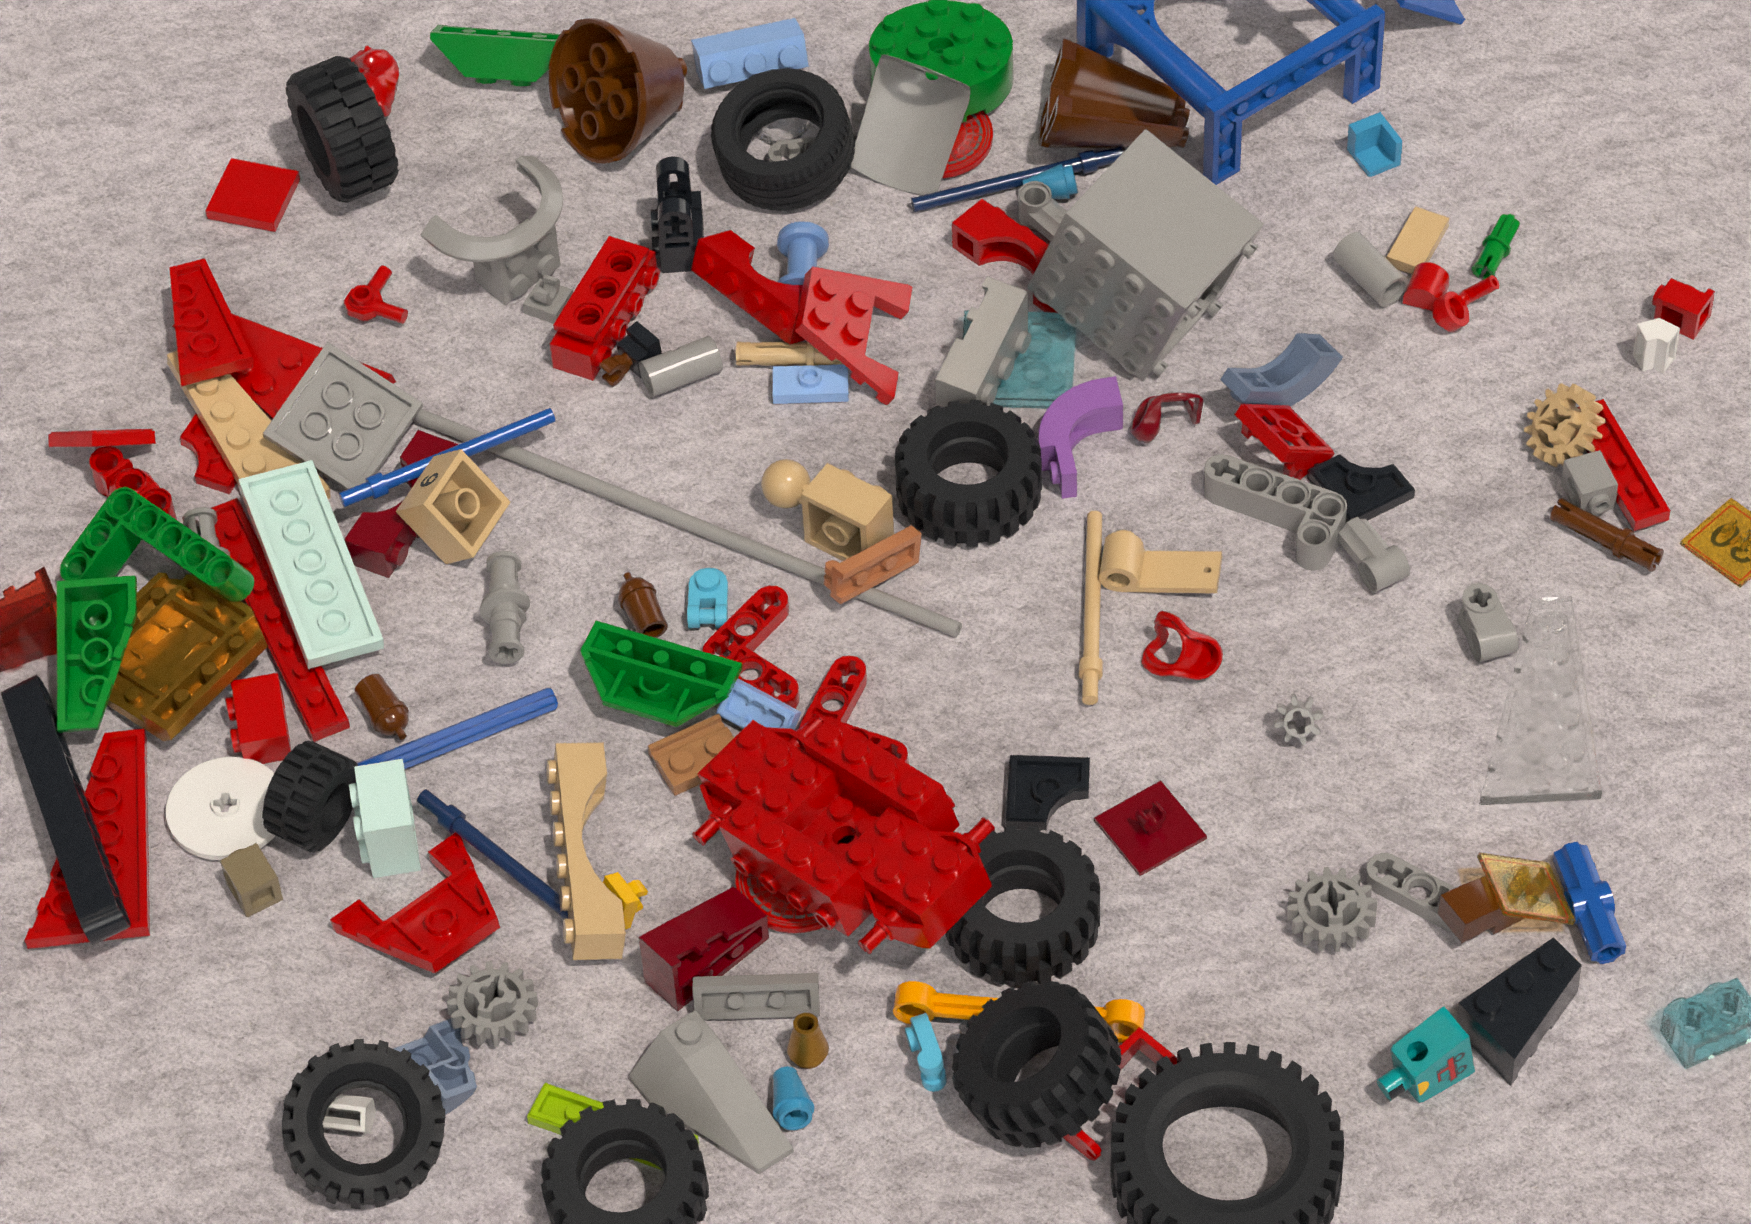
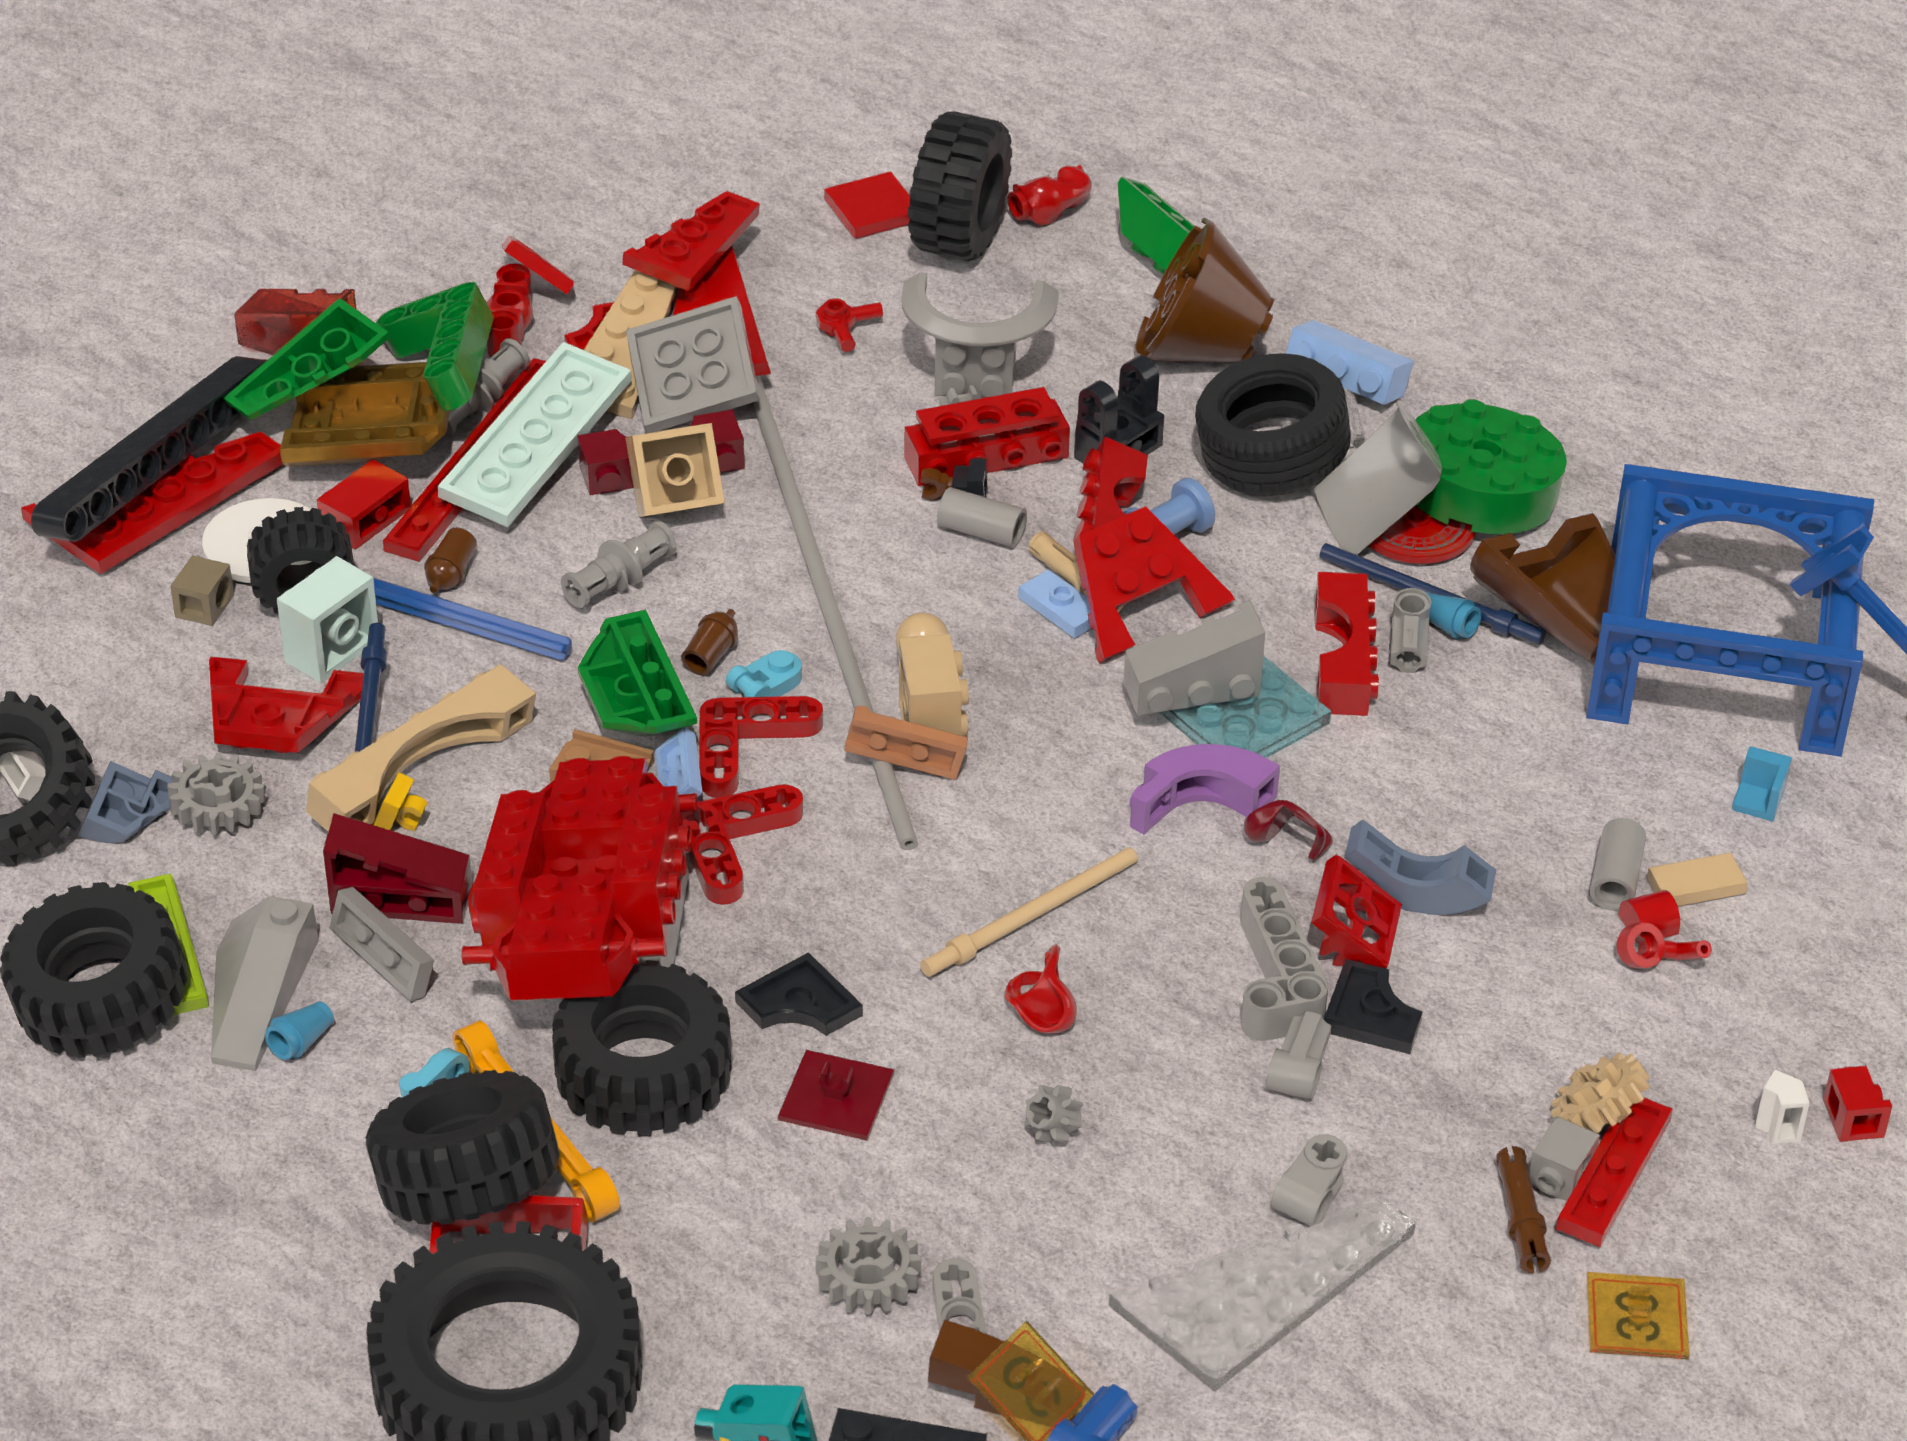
camera: 45 degrees right, 10 degrees down
blue bar [339,408,556,507] -> none
pearl gold cone [787,1013,829,1069] -> none
black tyre [894,400,1042,548] -> none
light grey piece [1027,129,1264,381] -> none
tan door [1099,530,1223,593] -> none
green axle [1472,214,1520,280] -> none

